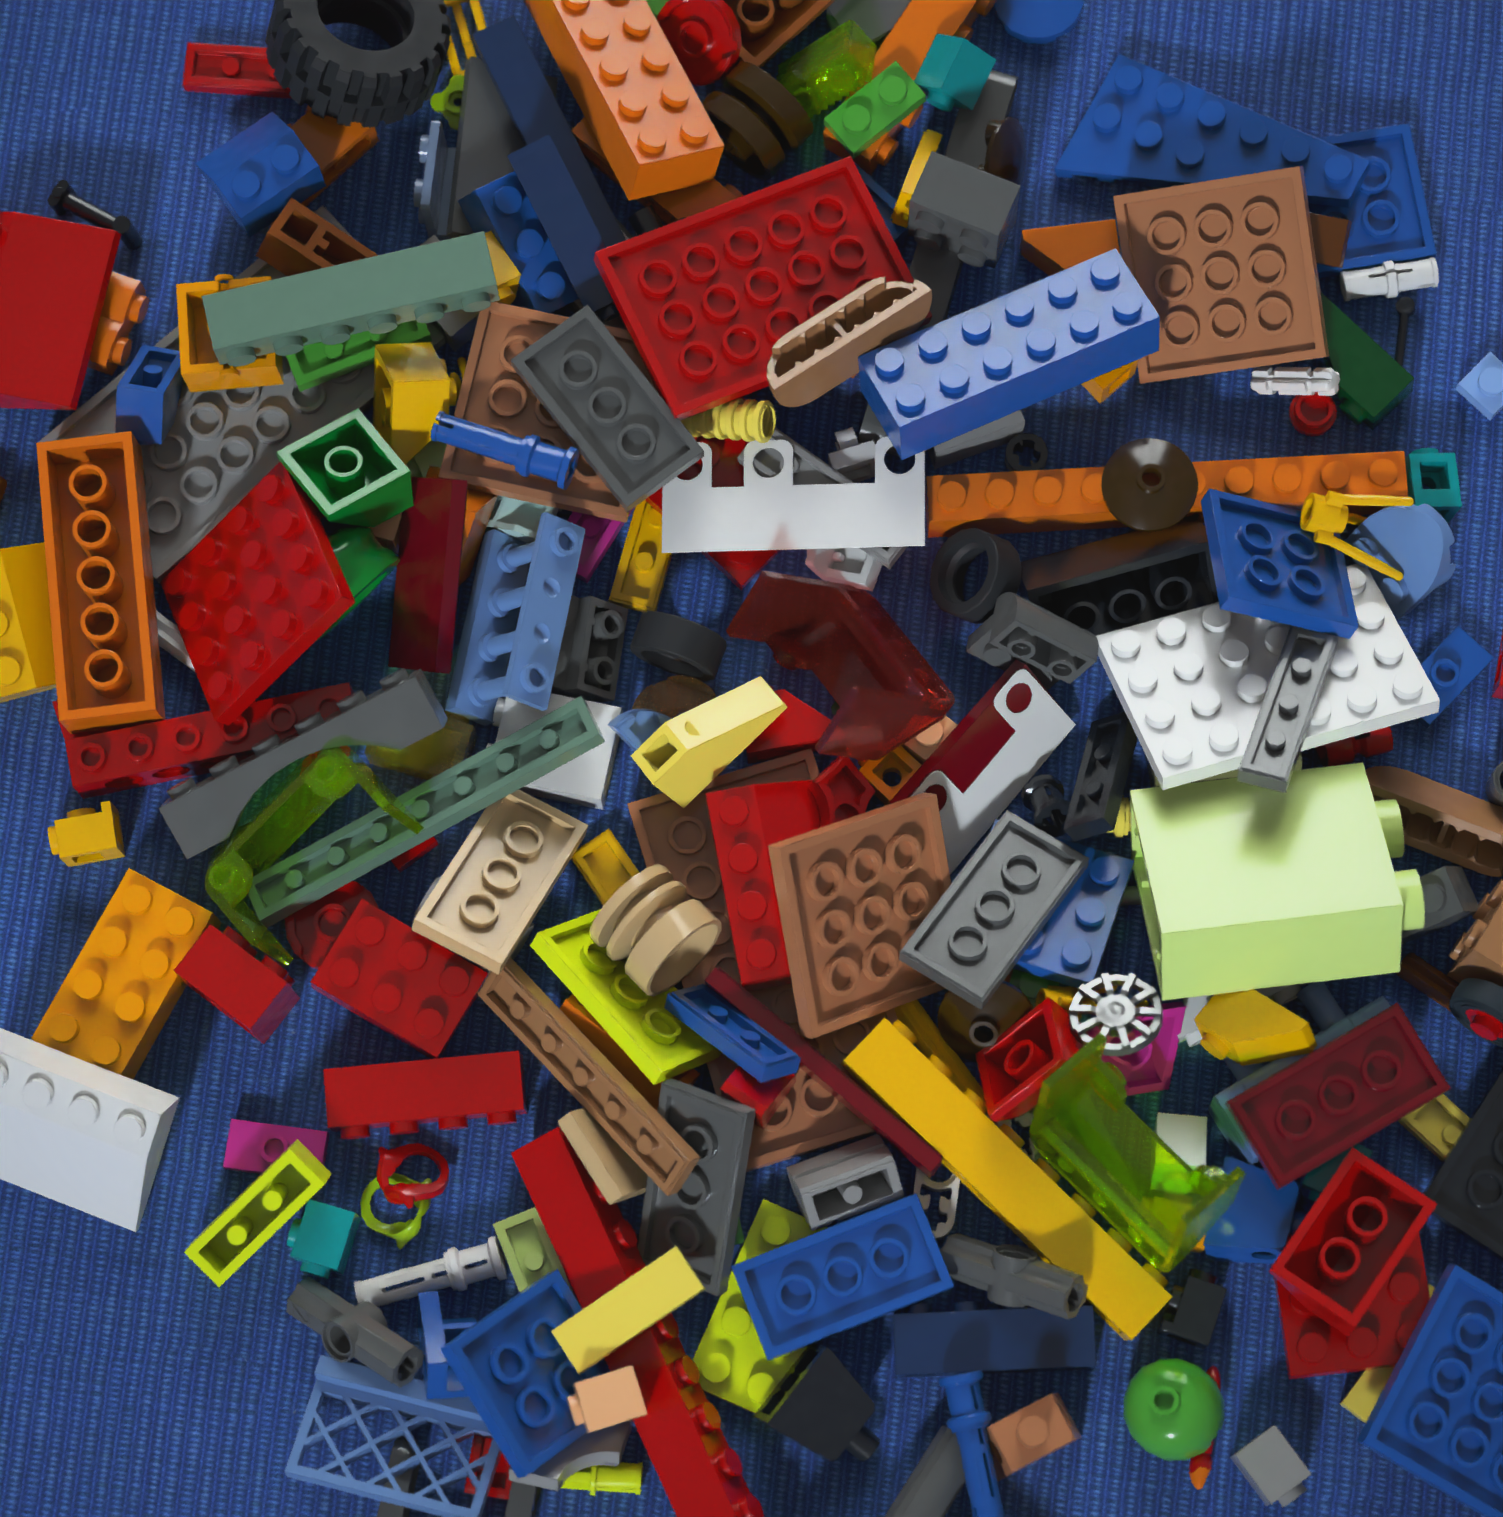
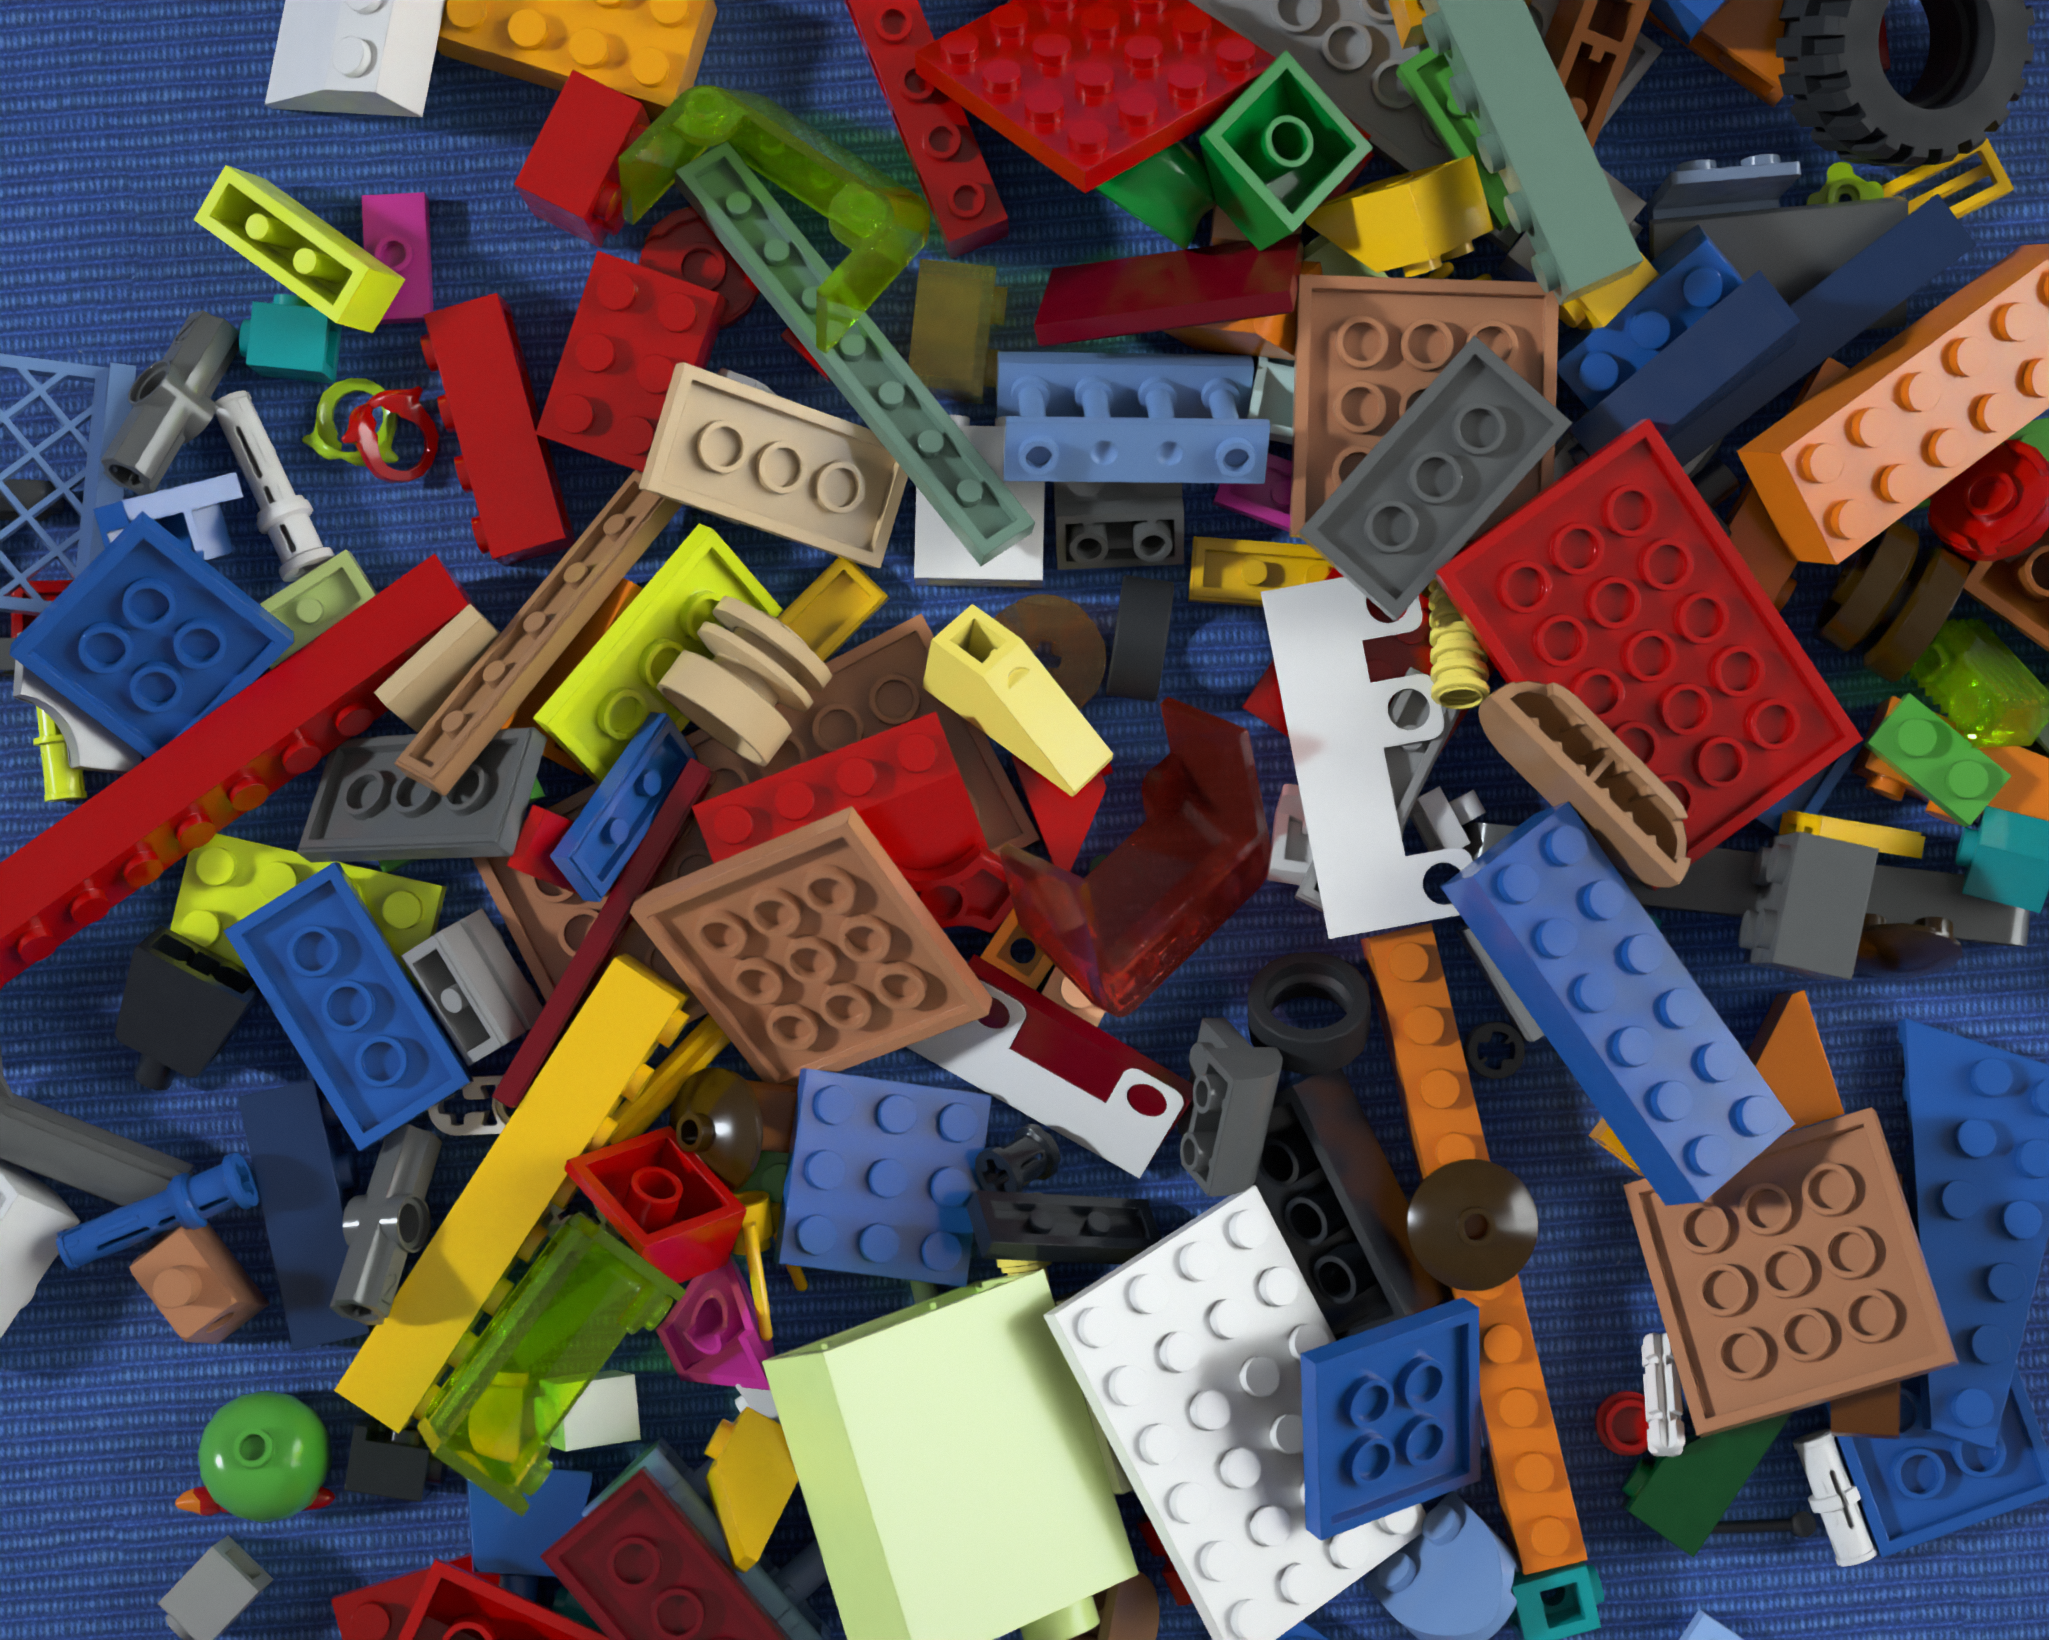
camera: 75 degrees right, 10 degrees up
dark grey arch [159,668,448,859] -> none
blue pin [430,411,579,490] -> none
light yellow tile [551,1246,705,1374] -> none
light nougat brick [567,1365,647,1433] -> none
medium blue tile [608,709,671,752] -> none
tile [899,810,1089,1010] -> none
wheel [1069,973,1163,1056] -> none
tile [1237,626,1338,793] -> none
yellow plant [1300,490,1414,581] -> none

